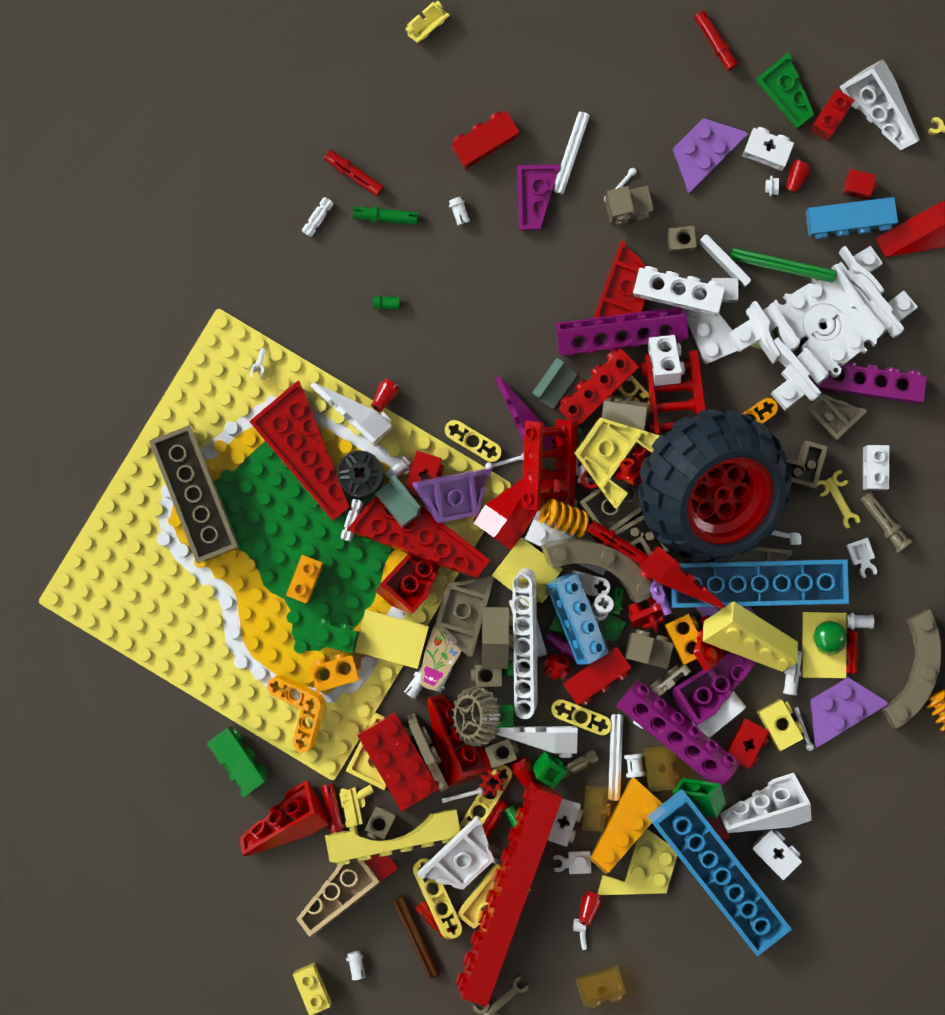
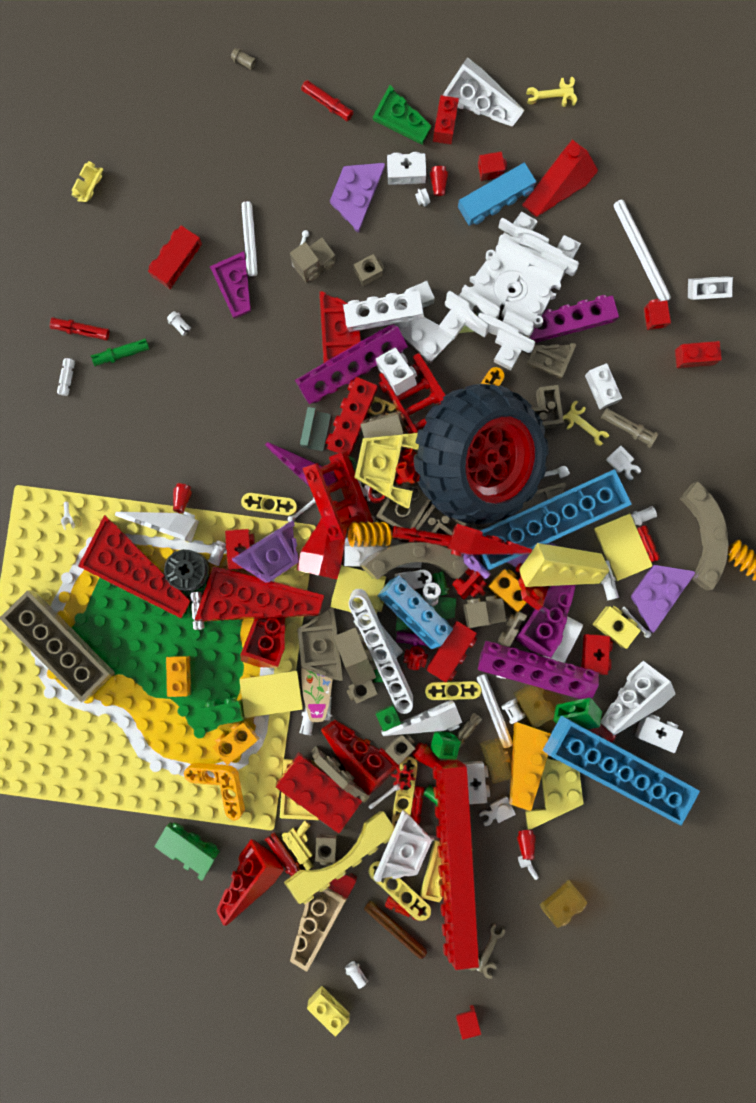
camera: 30 degrees left, 0 degrees up
green pin [373,294,399,311] -> none
sand green panel [376,475,421,528] -> none
dark tan gear [452,687,501,746] -> none
white tile [700,234,751,289] -> none
green axle [730,248,837,282] -> none
green hair [813,621,847,656] -> none

